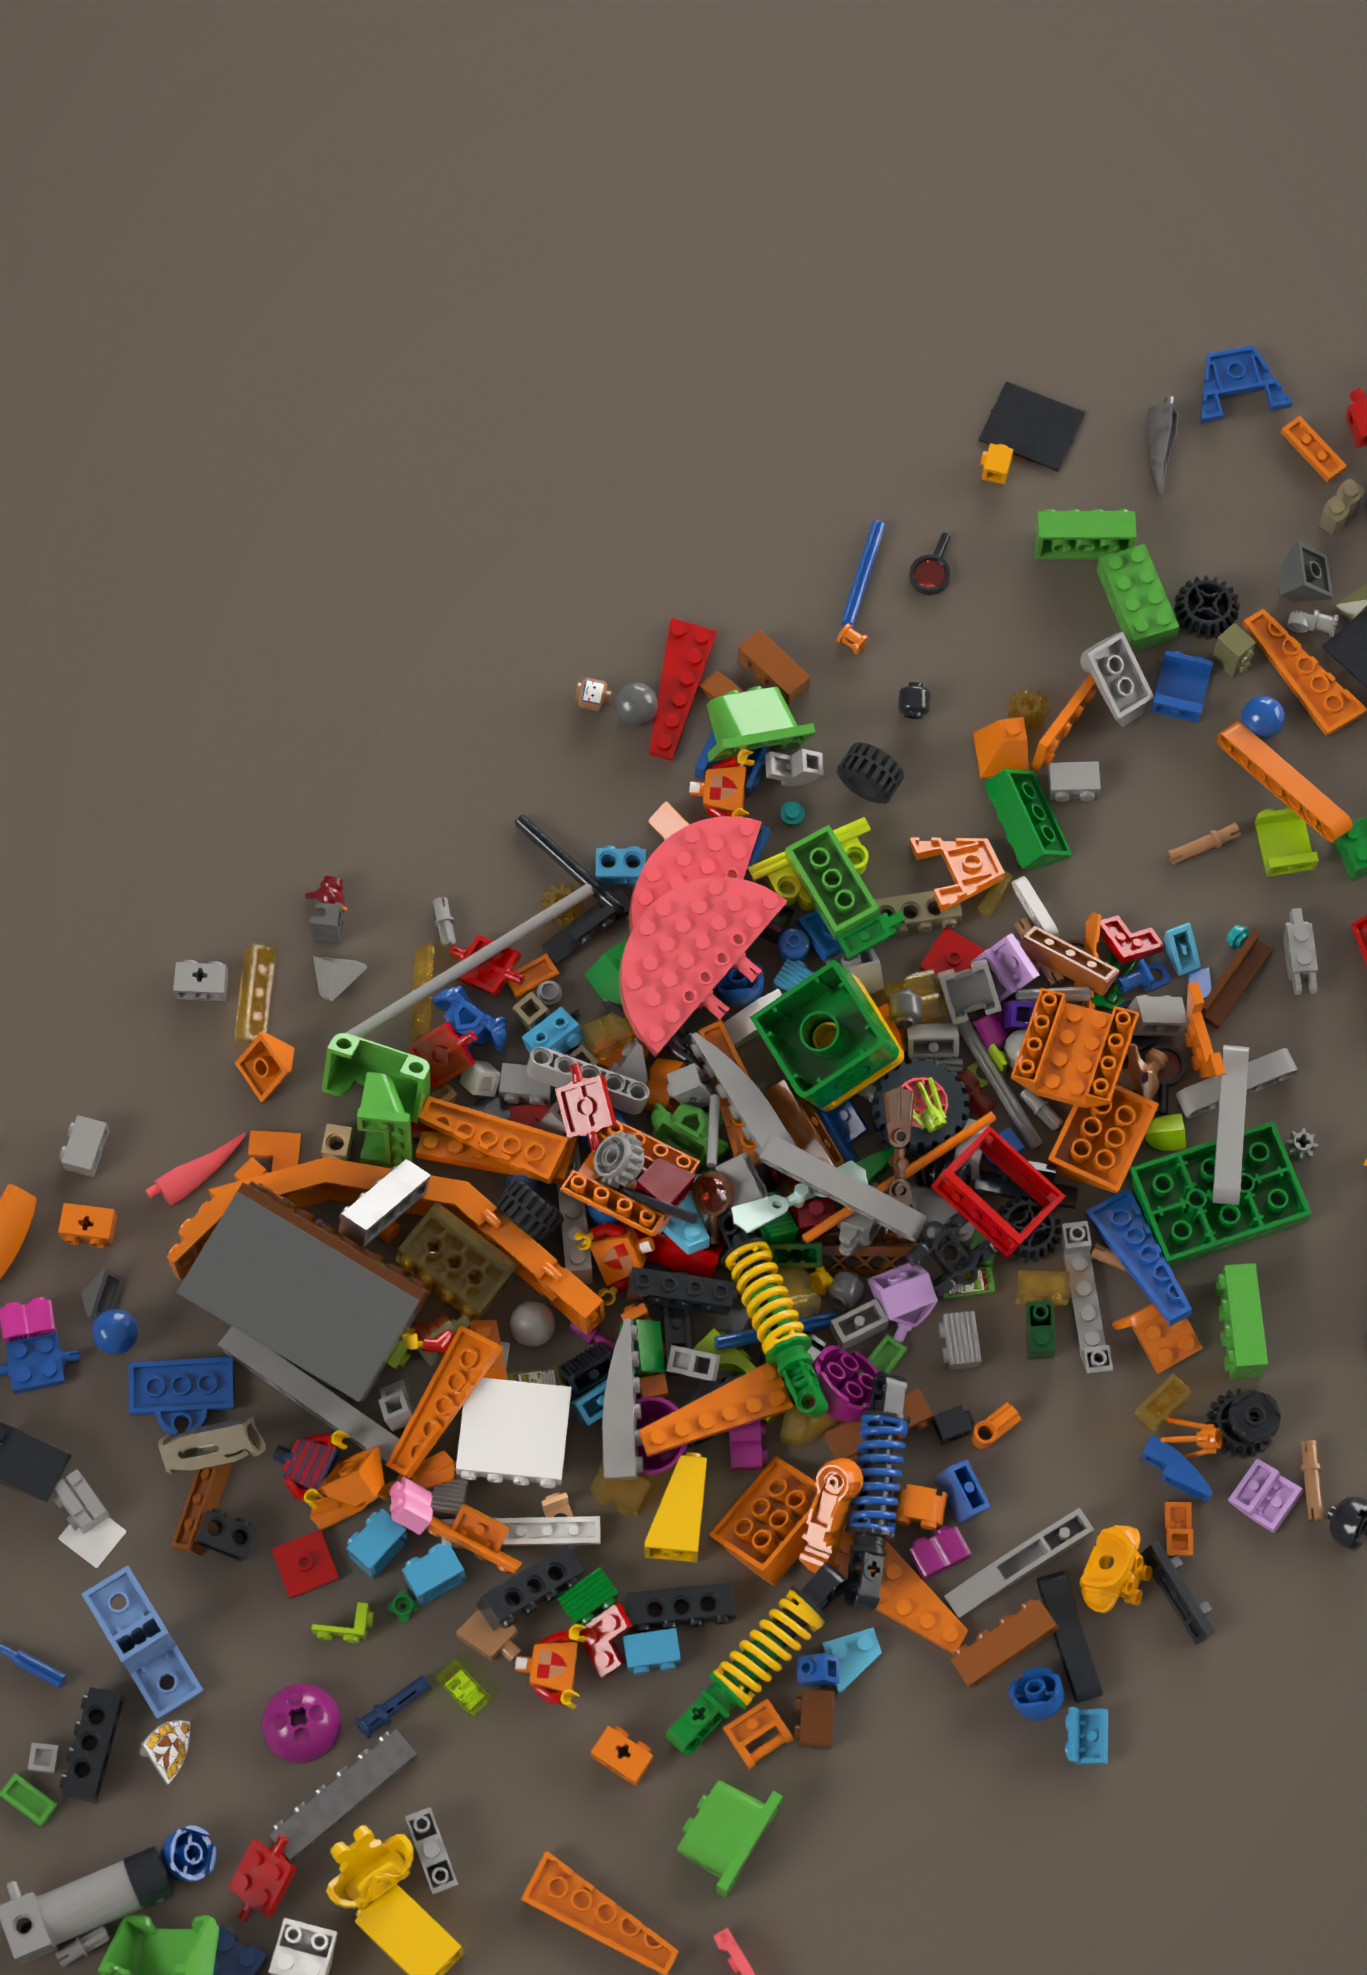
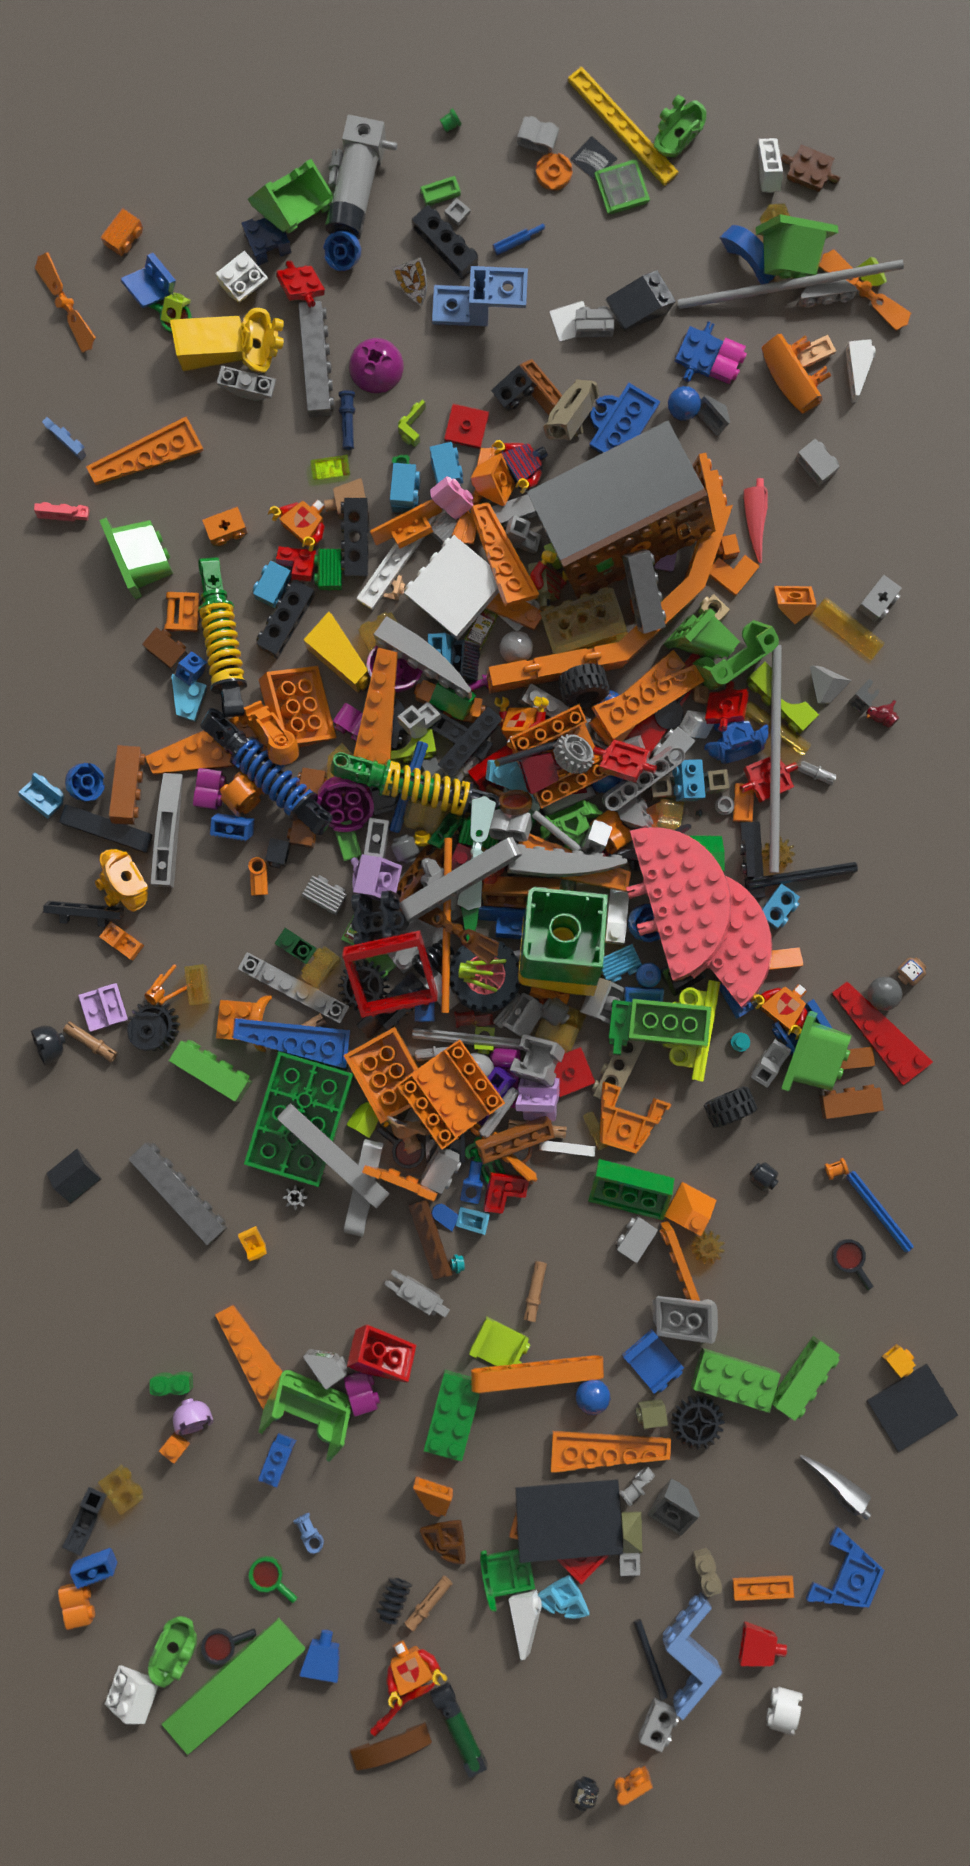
camera: 125 degrees right, 15 degrees up
orange brick [58,1203,118,1248] -> none
blue slope [1140,1434,1213,1503] -> none
none -> lime arch [746,662,819,734]

